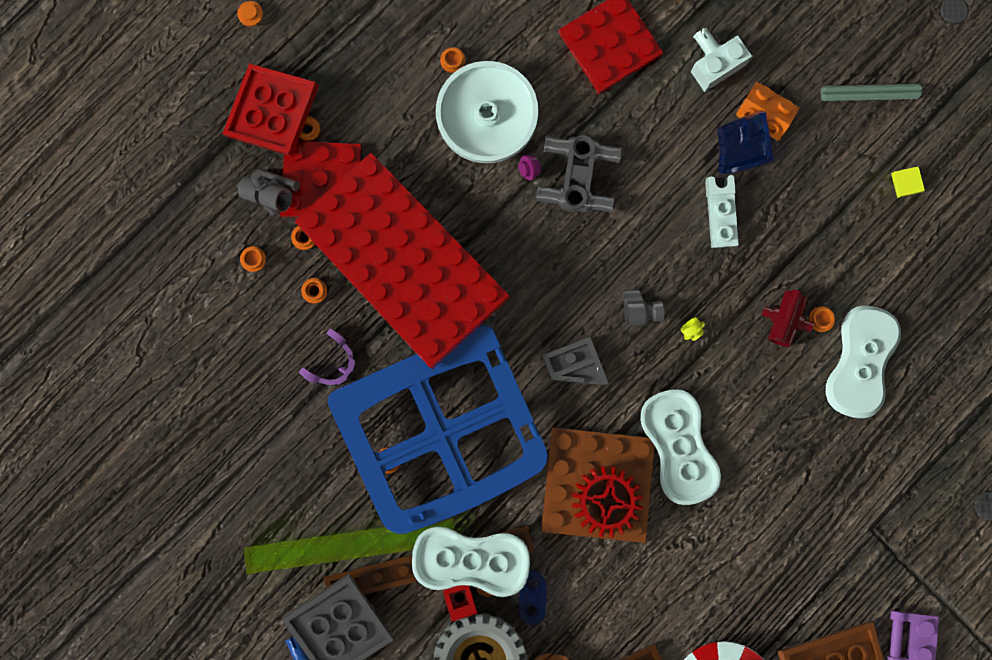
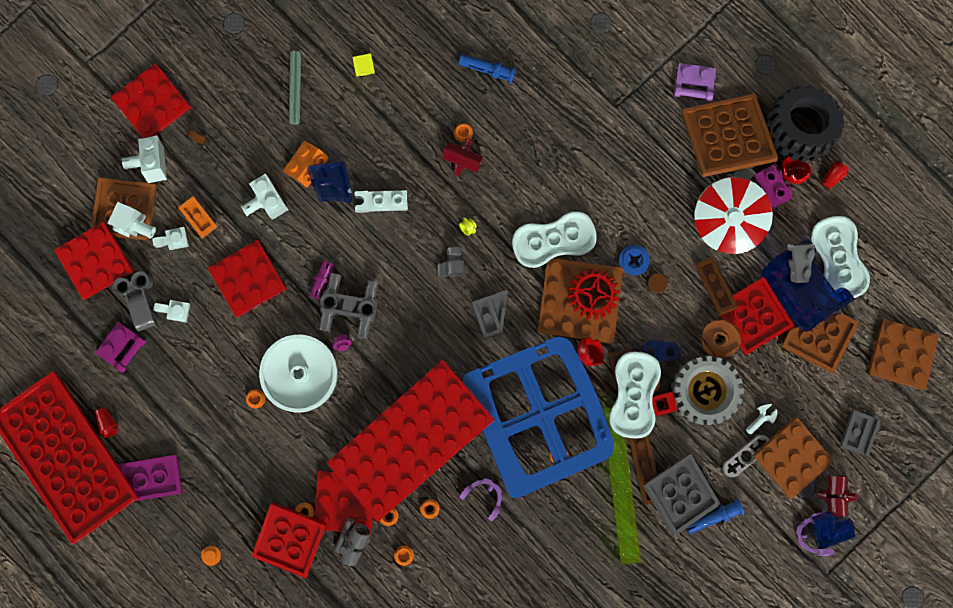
camera: 90 degrees left, 0 degrees up
light aqua plate [826,305,901,418] -> none
none -> magenta pin [308,260,334,300]
none -> blue pin [459,53,517,84]
none -> red hair [577,337,604,366]
none -> blue gear [619,245,650,276]
none -> reddish brown tile [647,273,667,293]

